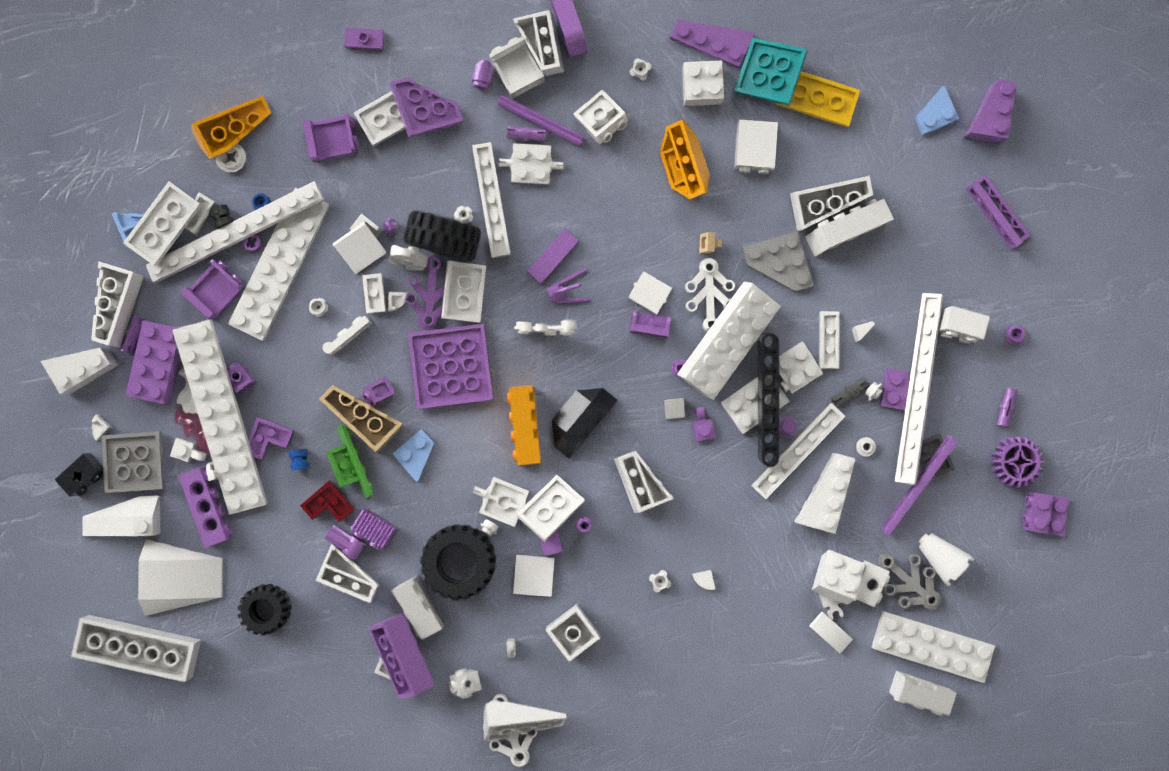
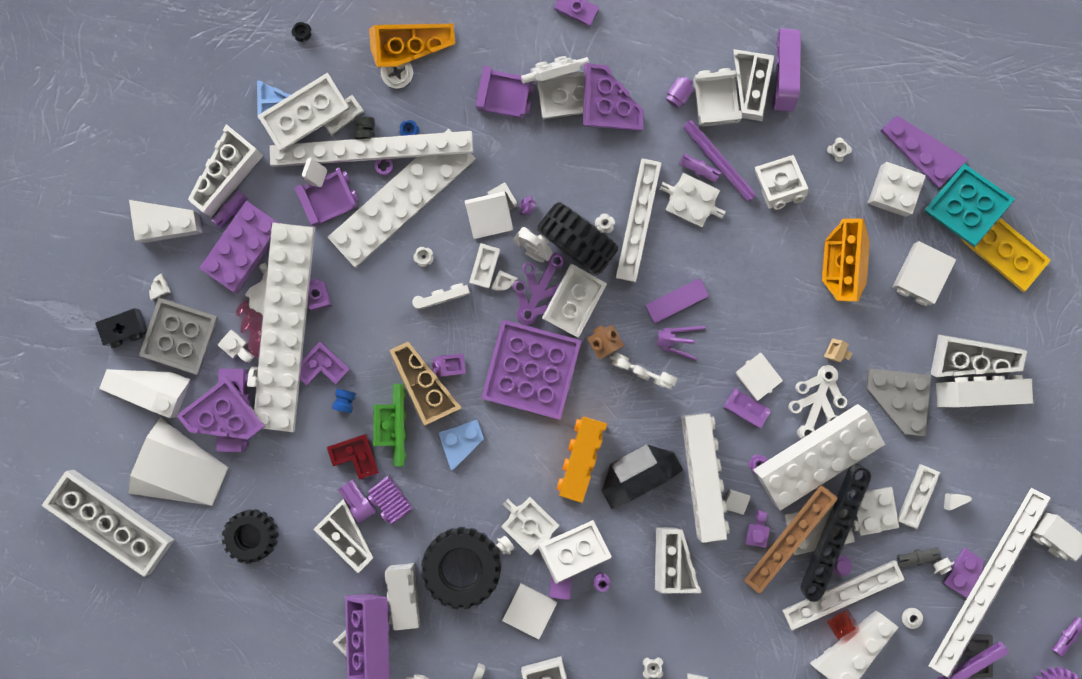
camera: 15 degrees right, 0 degrees up
none -> medium lavender plate [176,377,266,439]
none -> black plate [291,22,311,42]
none -> white slope [302,158,327,187]
none -> white plate [521,56,589,84]
none -> medium nougat brick [587,324,624,359]
none -> white brick [681,413,730,543]
none -> medium nougat plate [744,485,838,594]
none -> clear red brick [827,609,857,640]

